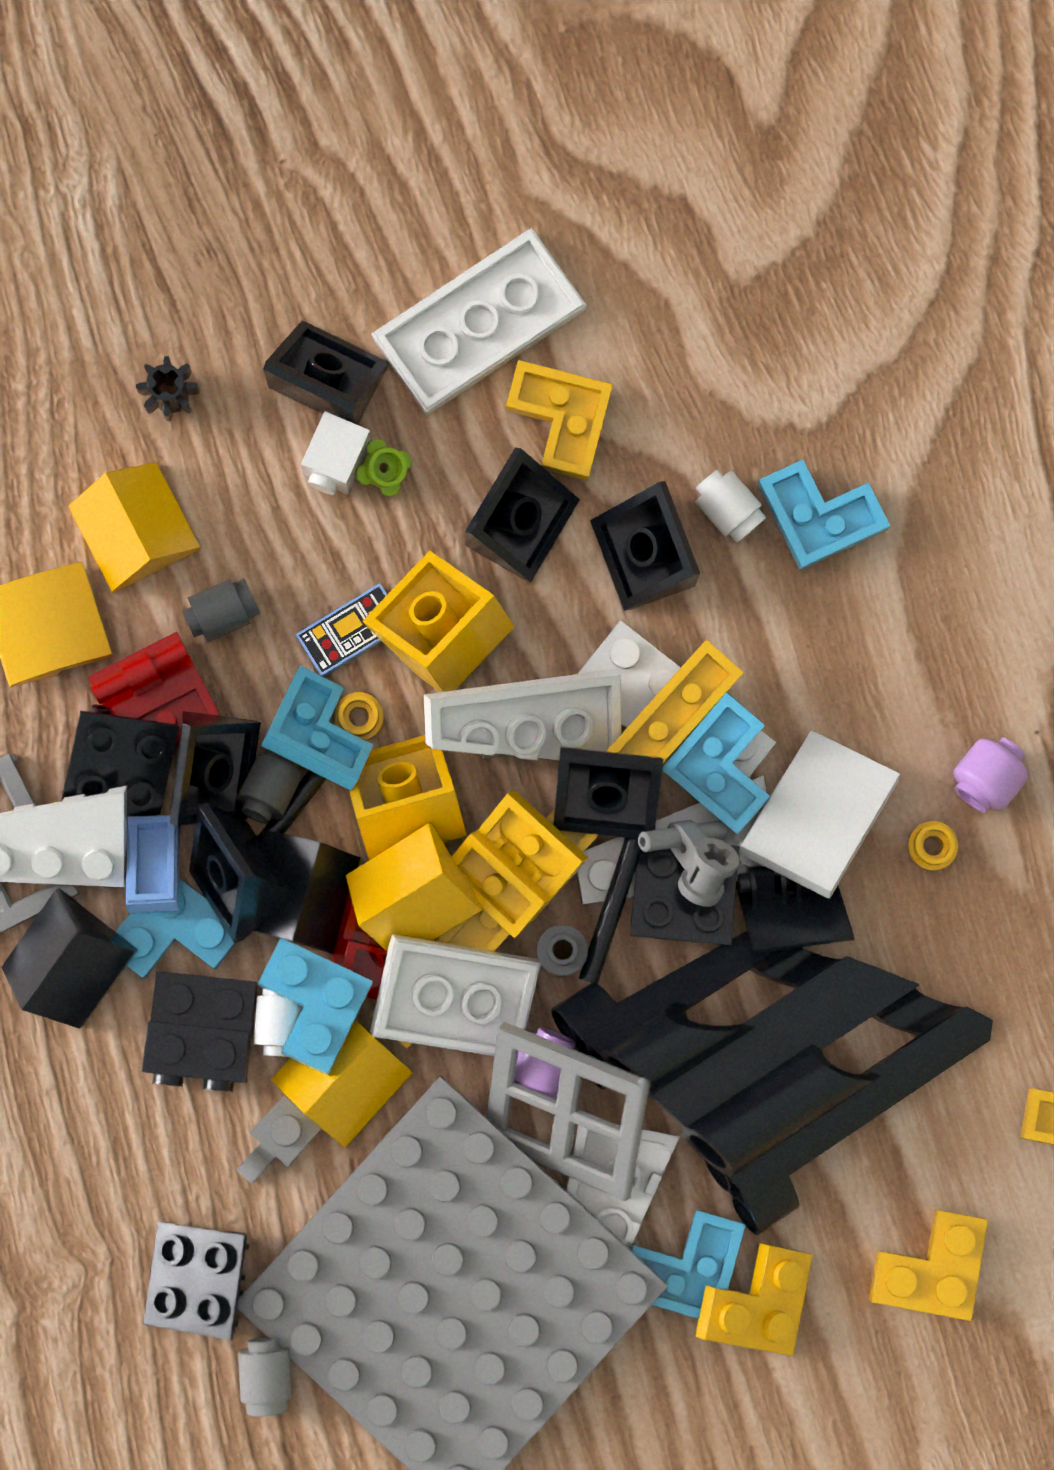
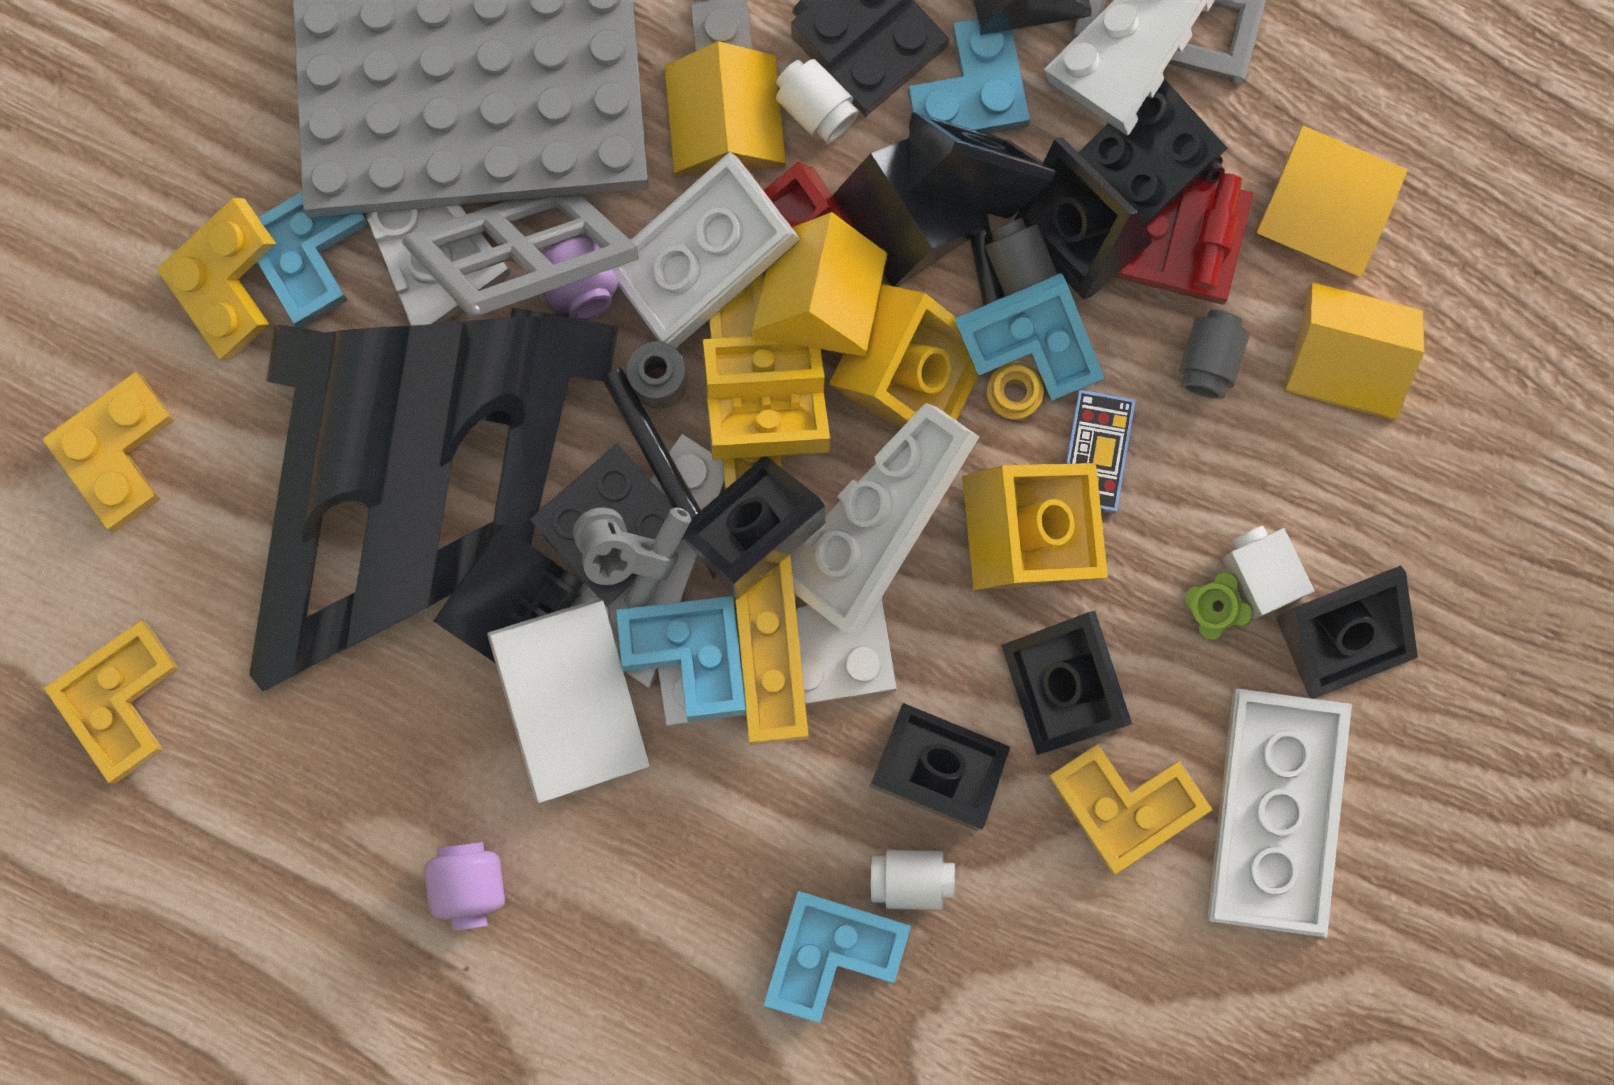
camera: 140 degrees right, 0 degrees up
light blue tile [126,815,180,913] -> none
black gear [136,356,200,421] -> none
medium azure plate [258,937,373,1076] -> none
yellow plate [907,821,958,871] -> none

